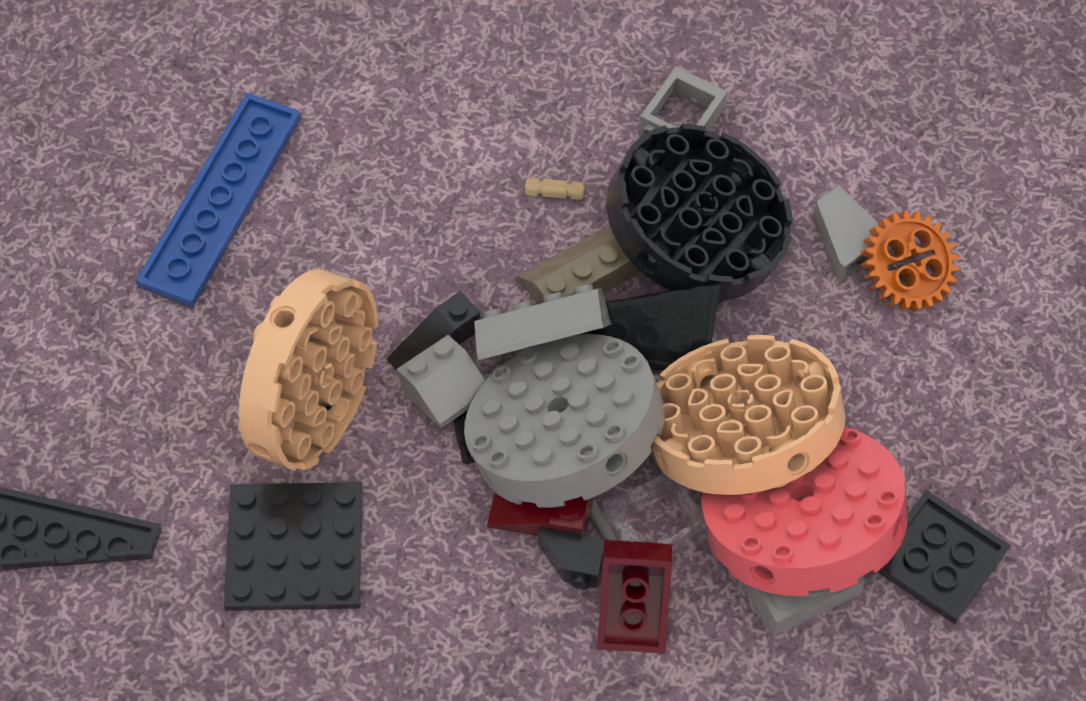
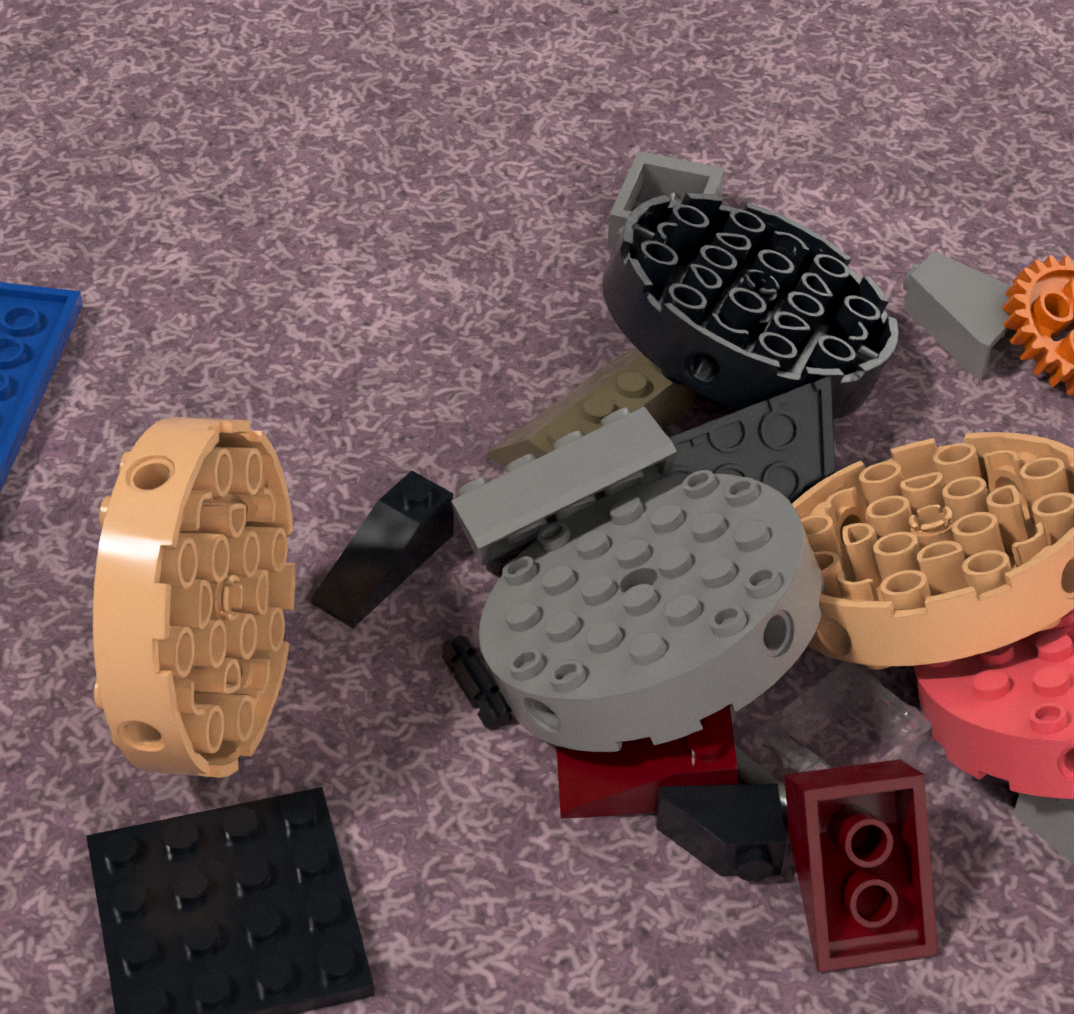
camera: 15 degrees left, 15 degrees down
light grey slope [396,335,486,428] -> none
tan axle [525,178,585,200] -> none

